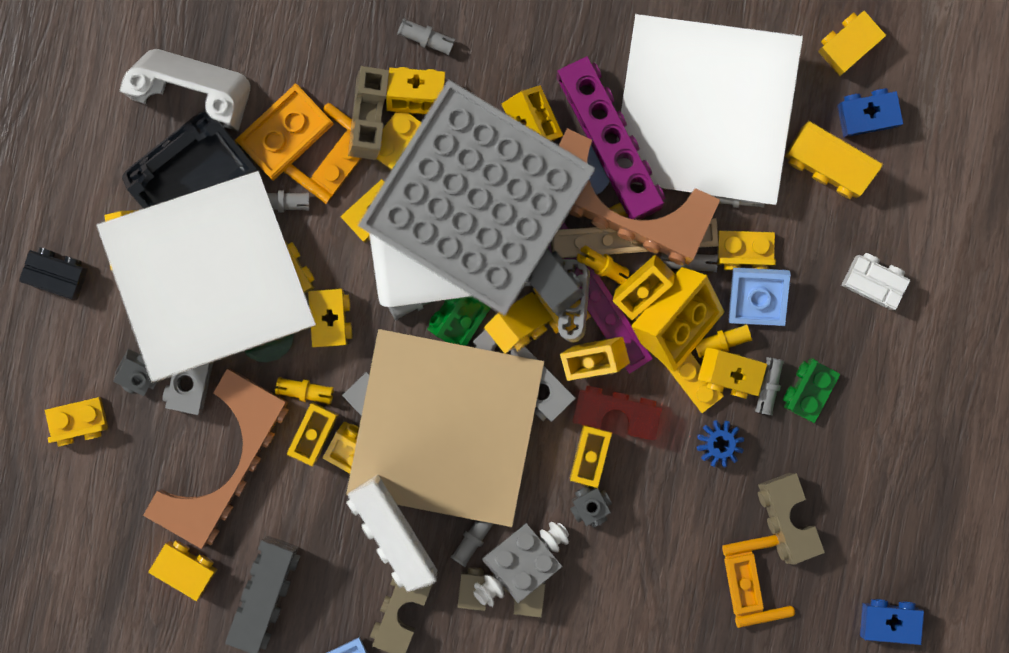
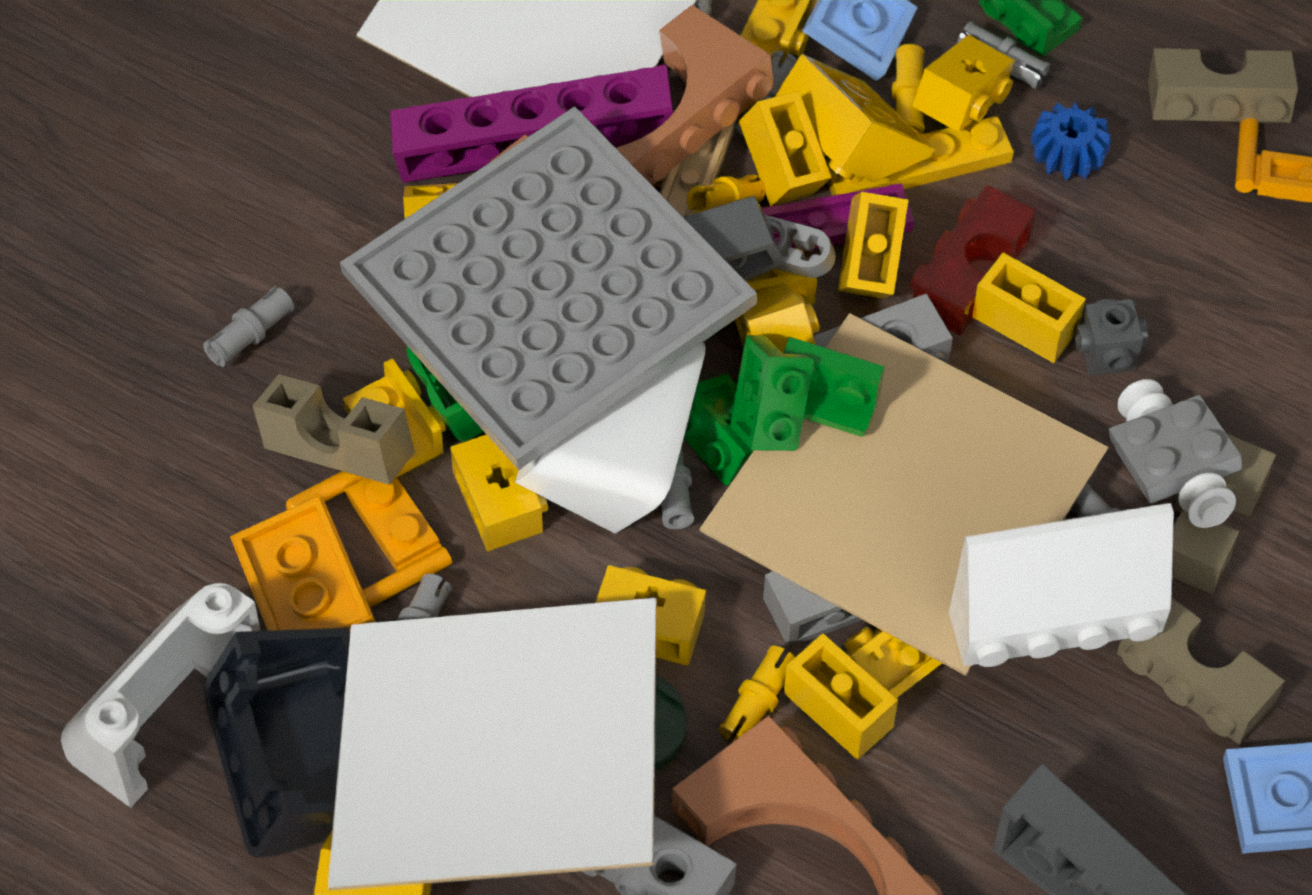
camera: 70 degrees left, 30 degrees down
yellow brick [386,67,445,114] -> none
none -> green bracket [730,335,814,451]
none -> green bracket [783,337,885,437]

